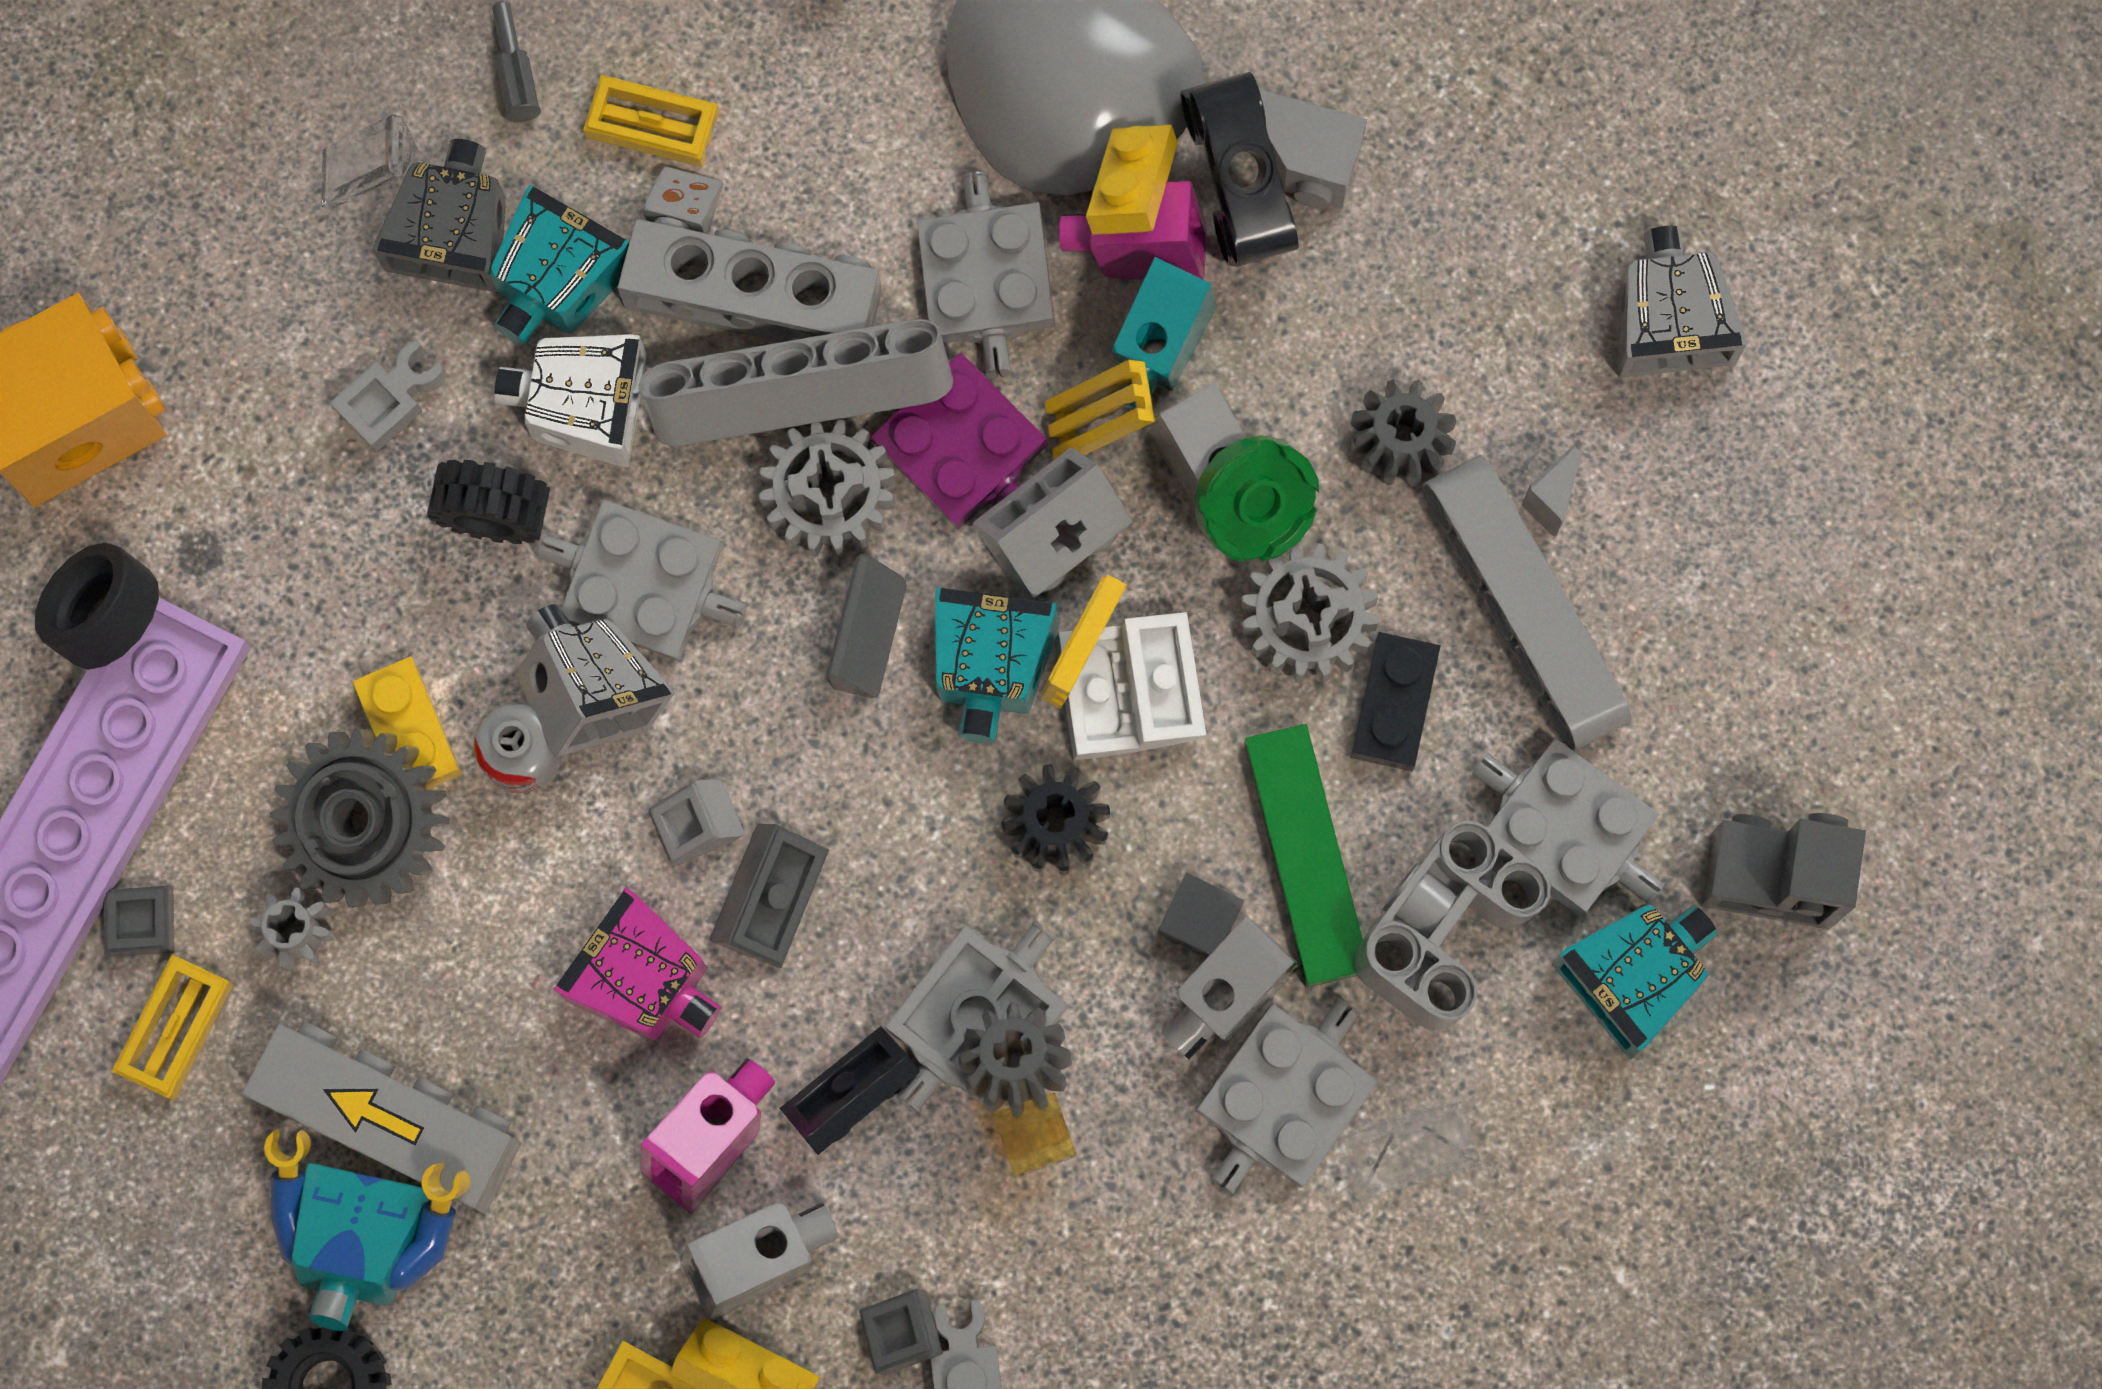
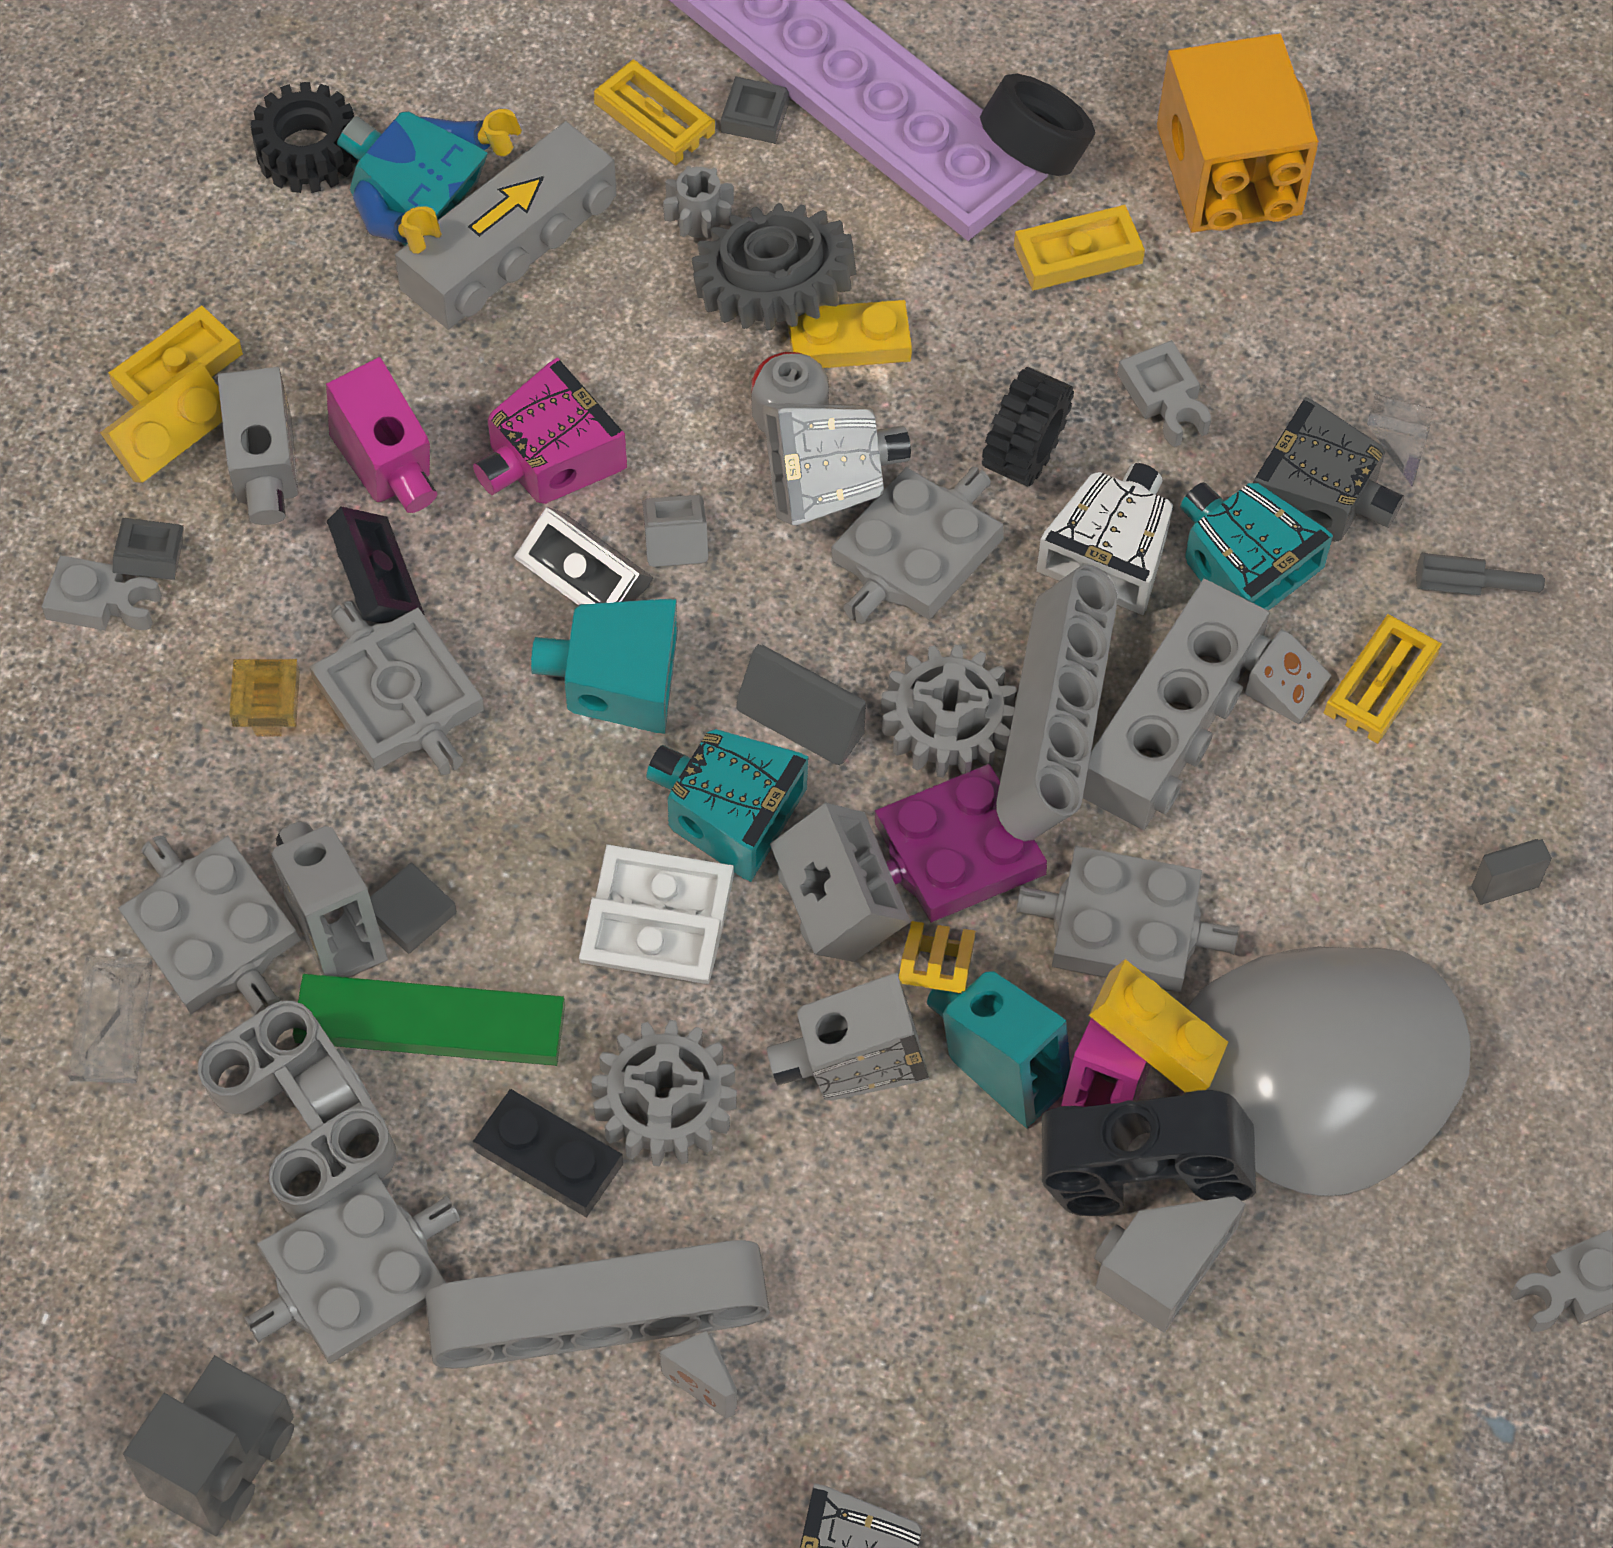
camera: 105 degrees right, 15 degrees down
dark grey gear [958,1001,1072,1119] -> none
black gear [1001,764,1110,875] -> none
yellow tile [1040,574,1127,709] -> none
green tile [1194,435,1319,562] -> none
dark grey gear [1350,379,1456,487] -> none
teal torso [1552,904,1718,1060] -> none
none -> teal torso [531,599,678,734]
none -> yellow plate [1014,205,1145,291]

